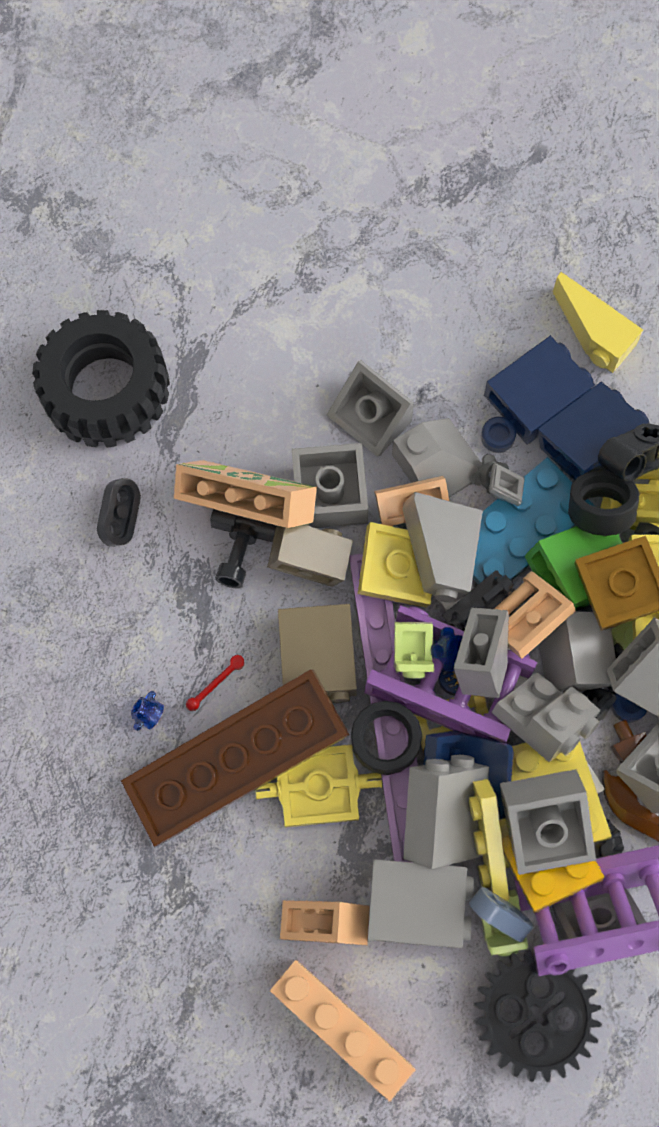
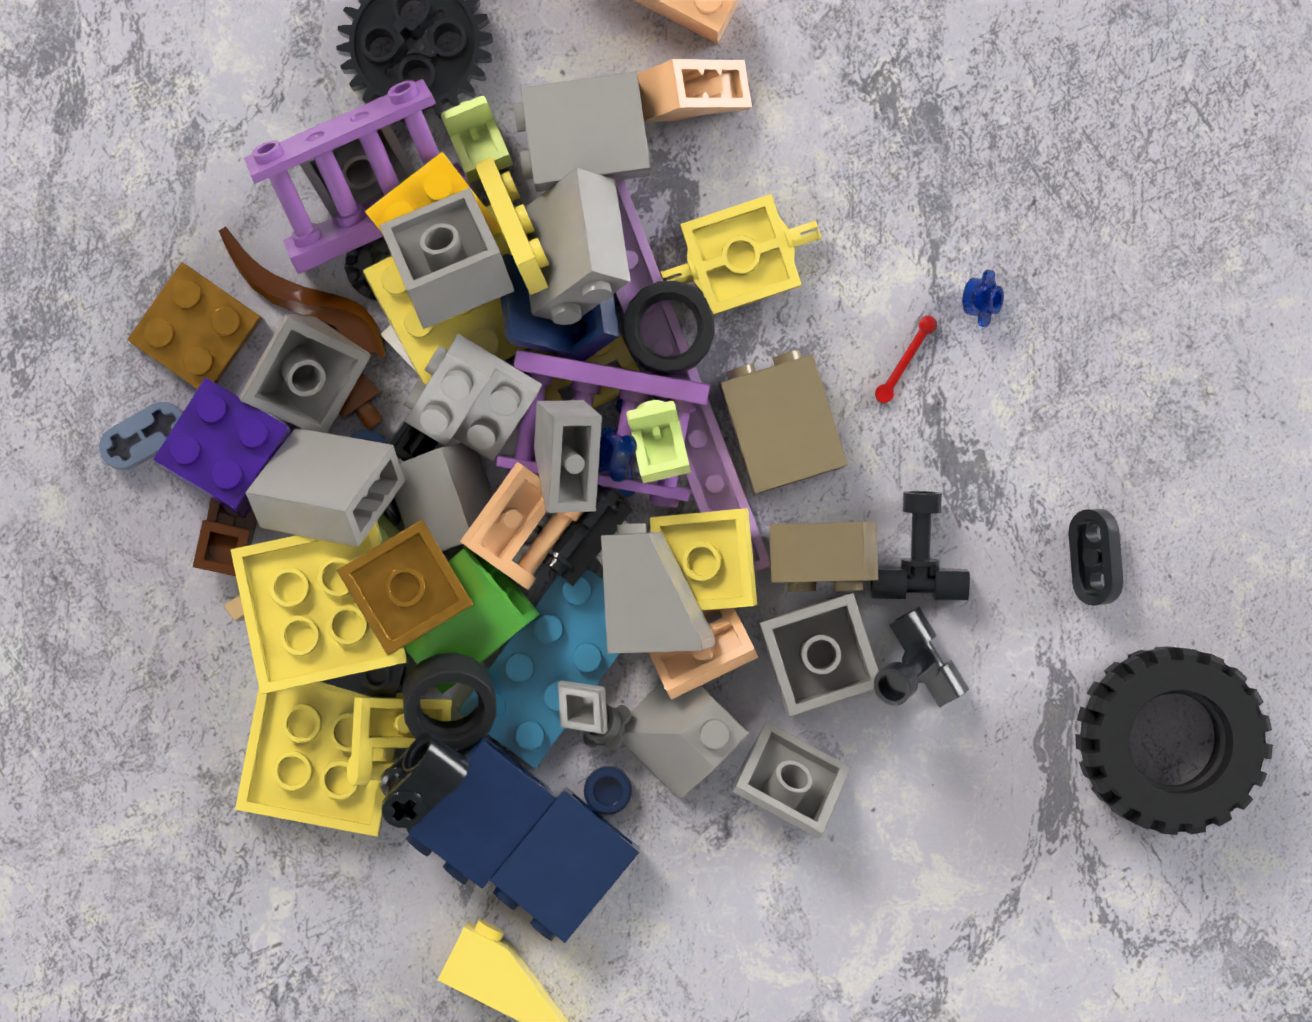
camera: 165 degrees right, 15 degrees up
reddish brown plate [121,669,350,847] -> none
light nougat brick [174,460,317,528] -> none
sand blue beam [469,887,534,942] -> none
none -> black bar [874,607,969,708]

